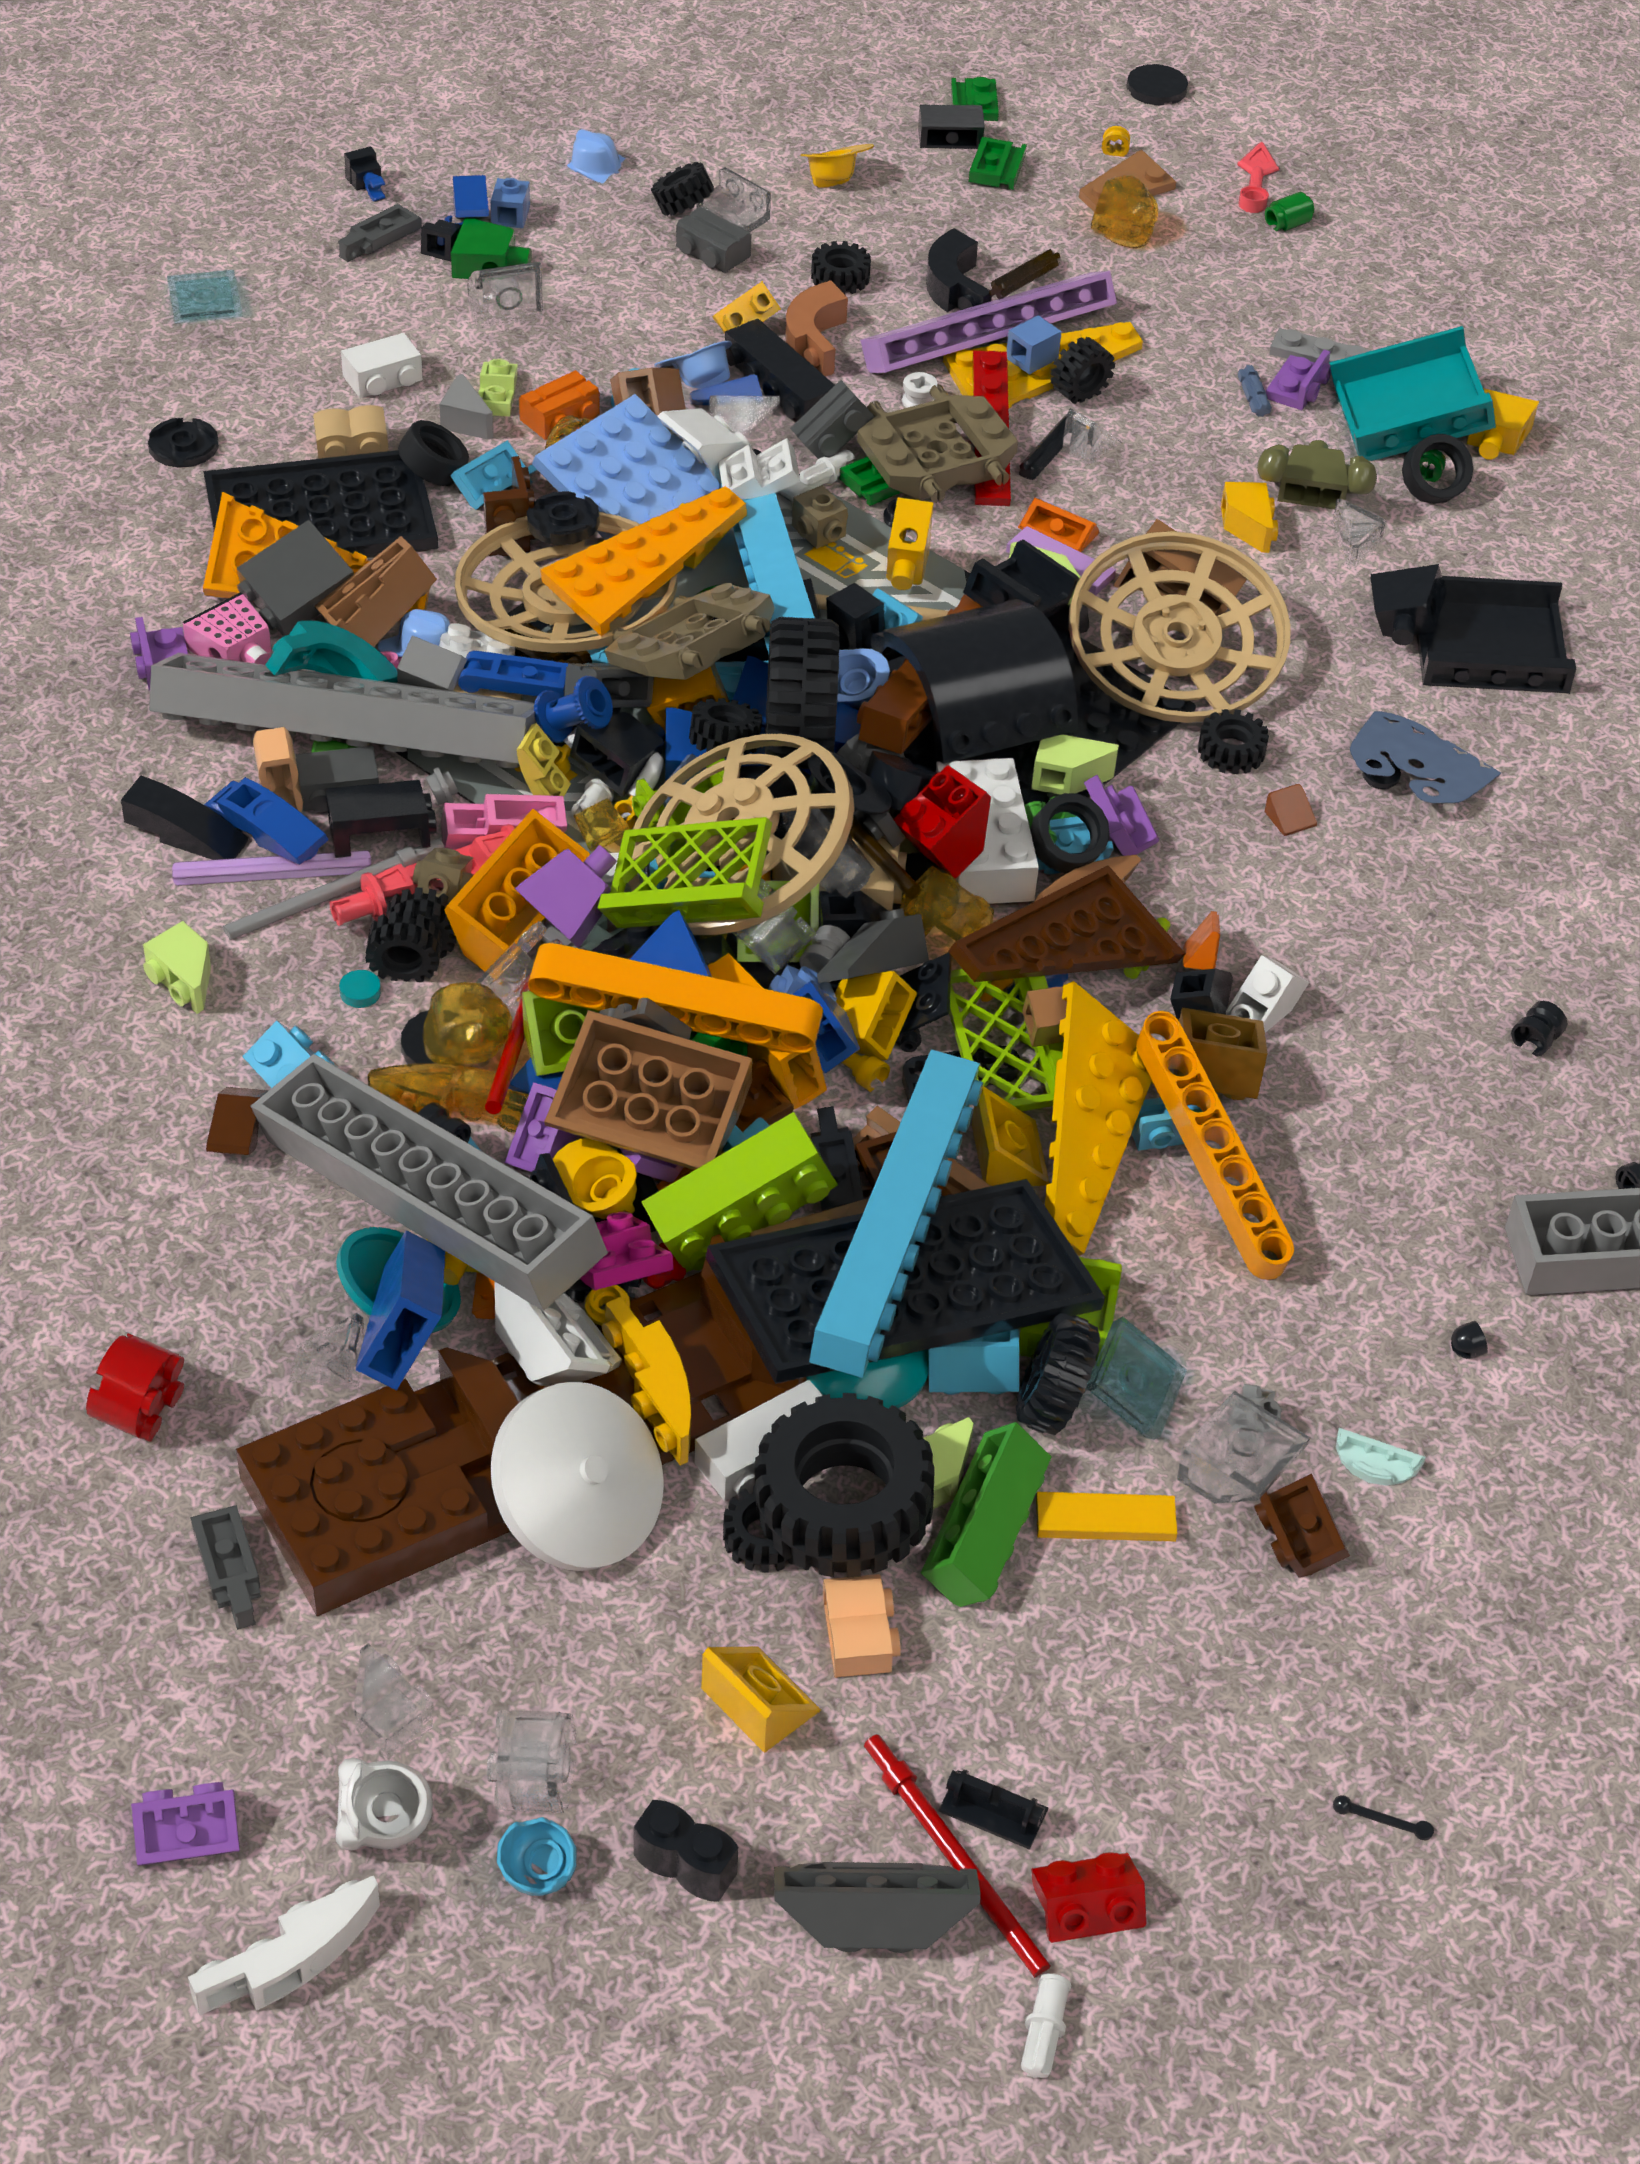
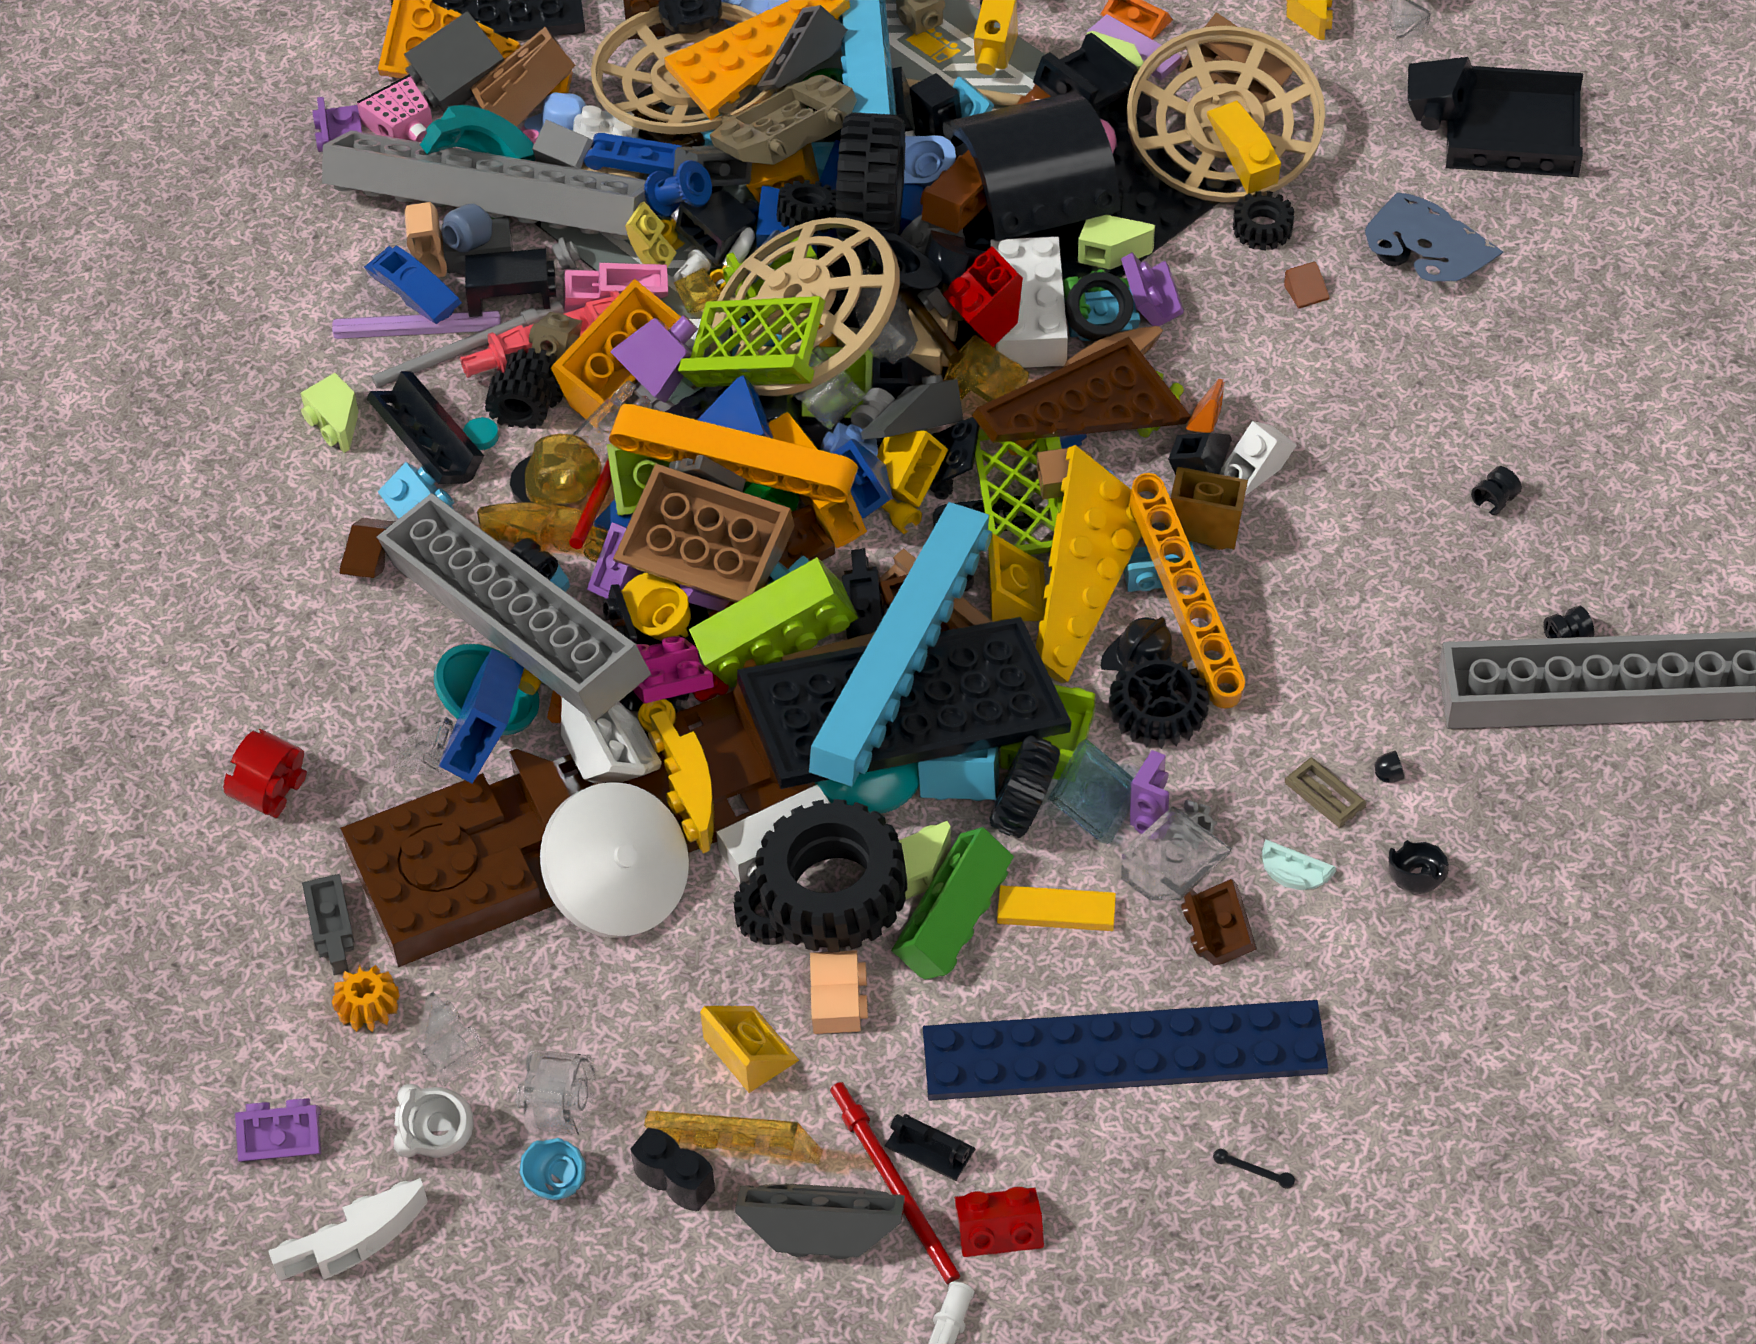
camera: 10 degrees right, 5 degrees up
black slope [121,775,249,860] -> none
none -> light orange gear [332,964,400,1033]
none -> black fence [367,371,484,484]
none -> sand blue head [441,203,492,252]
none -> clear yellow wing [644,1110,823,1165]
none -> dark grey slope [756,5,848,91]
none -> dark blue plate [923,1000,1328,1101]
none -> black piece [1100,617,1173,671]
none -> black gear [1109,653,1210,749]
none -> medium lavender bracket [1130,750,1169,839]
none -> yellow slope [1207,100,1281,194]
none -> dark tan tile [1285,757,1367,829]
none -> black hair [1388,840,1449,894]

